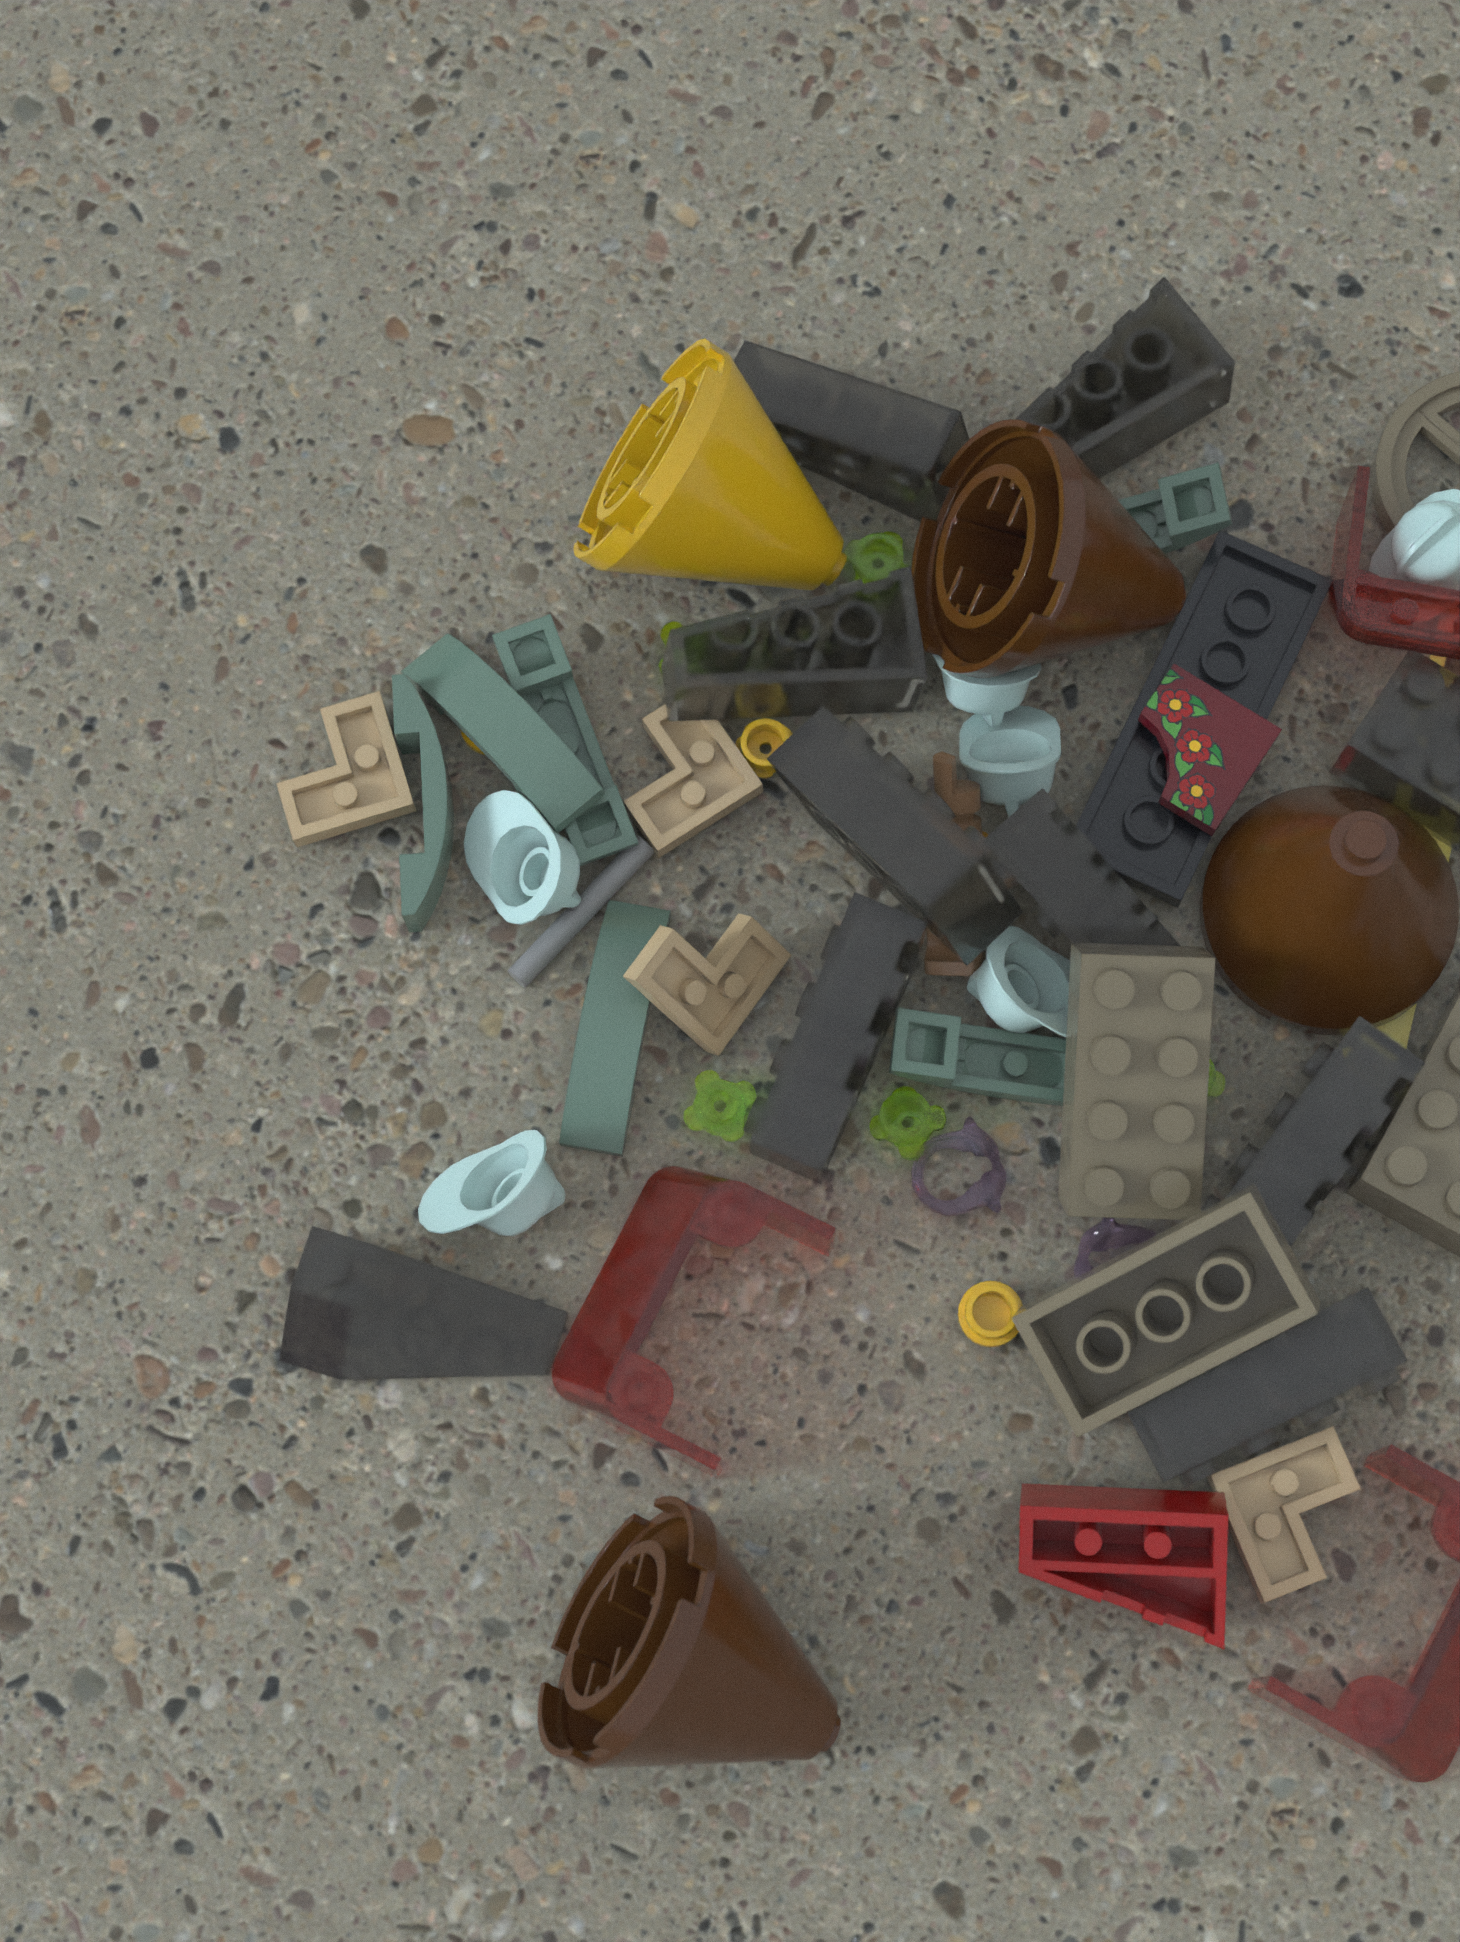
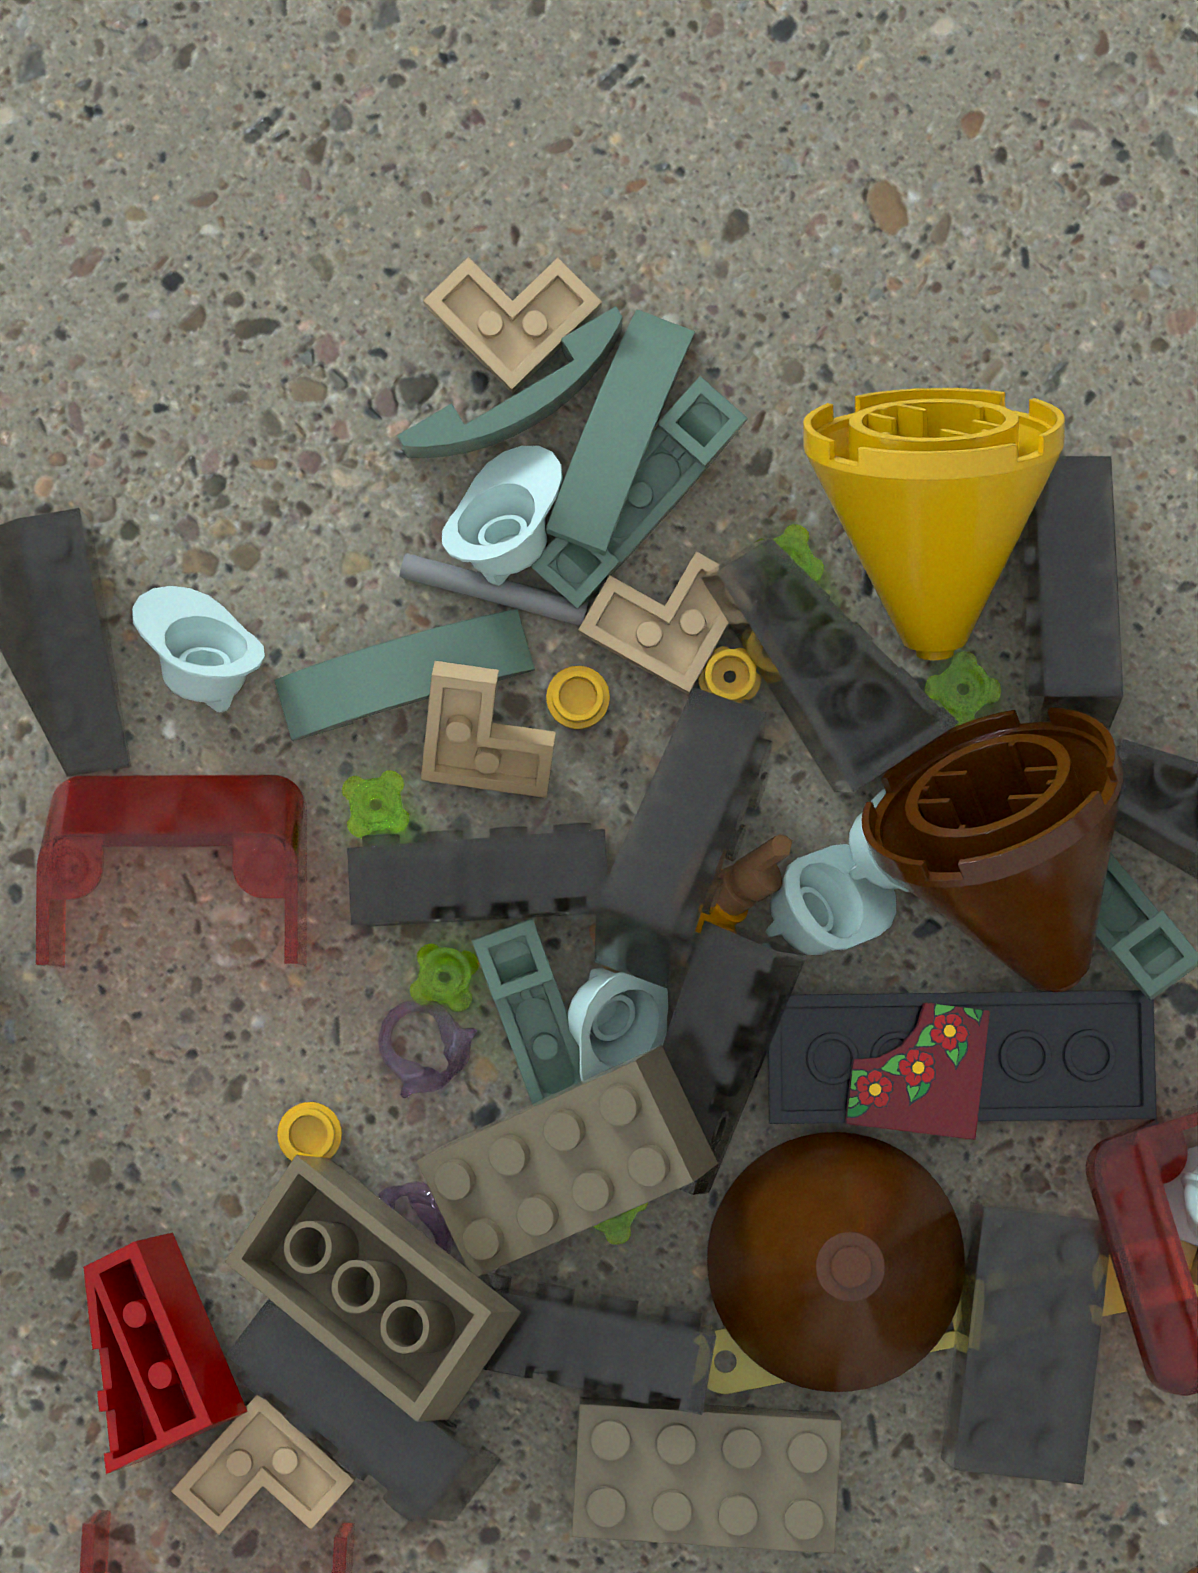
camera: 60 degrees right, 10 degrees up
none -> yellow plate [546,666,610,730]

